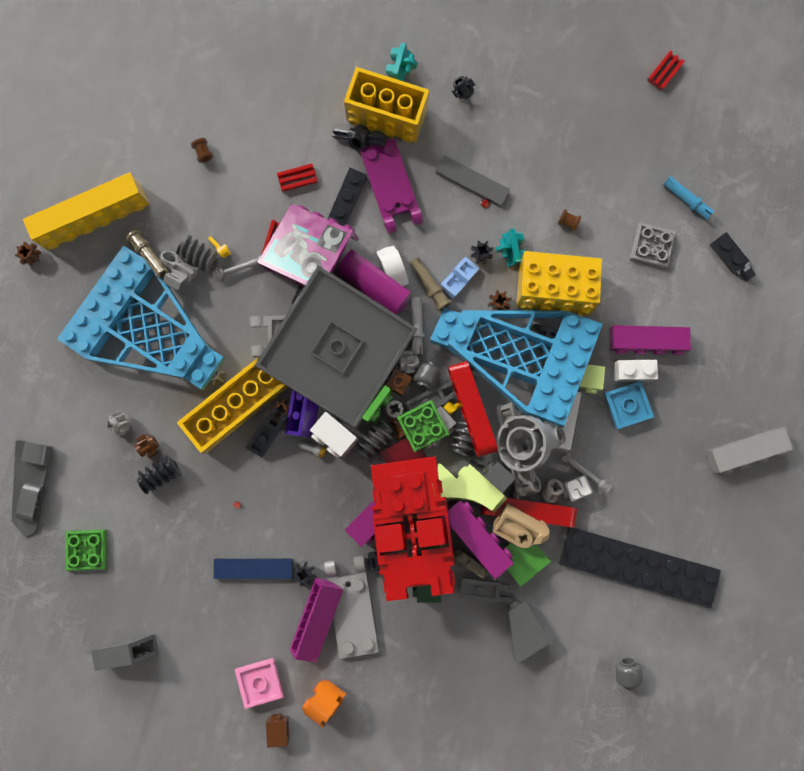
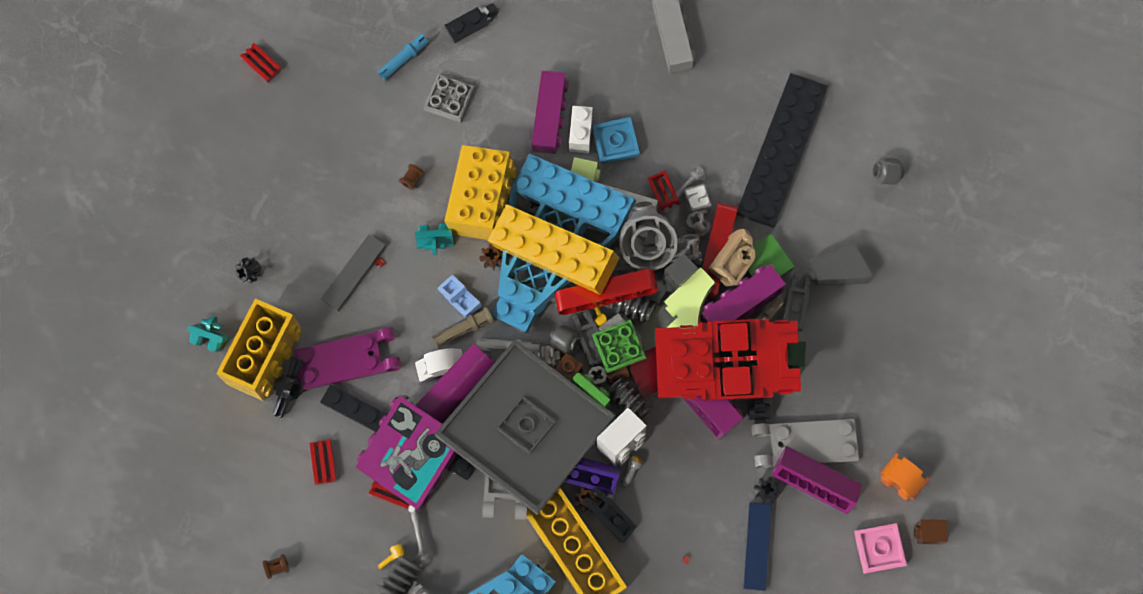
camera: 80 degrees left, 10 degrees down
black gear [470,240,494,264] -> none
none -> yellow brick [488,204,619,295]
none -> red tile [647,170,680,212]

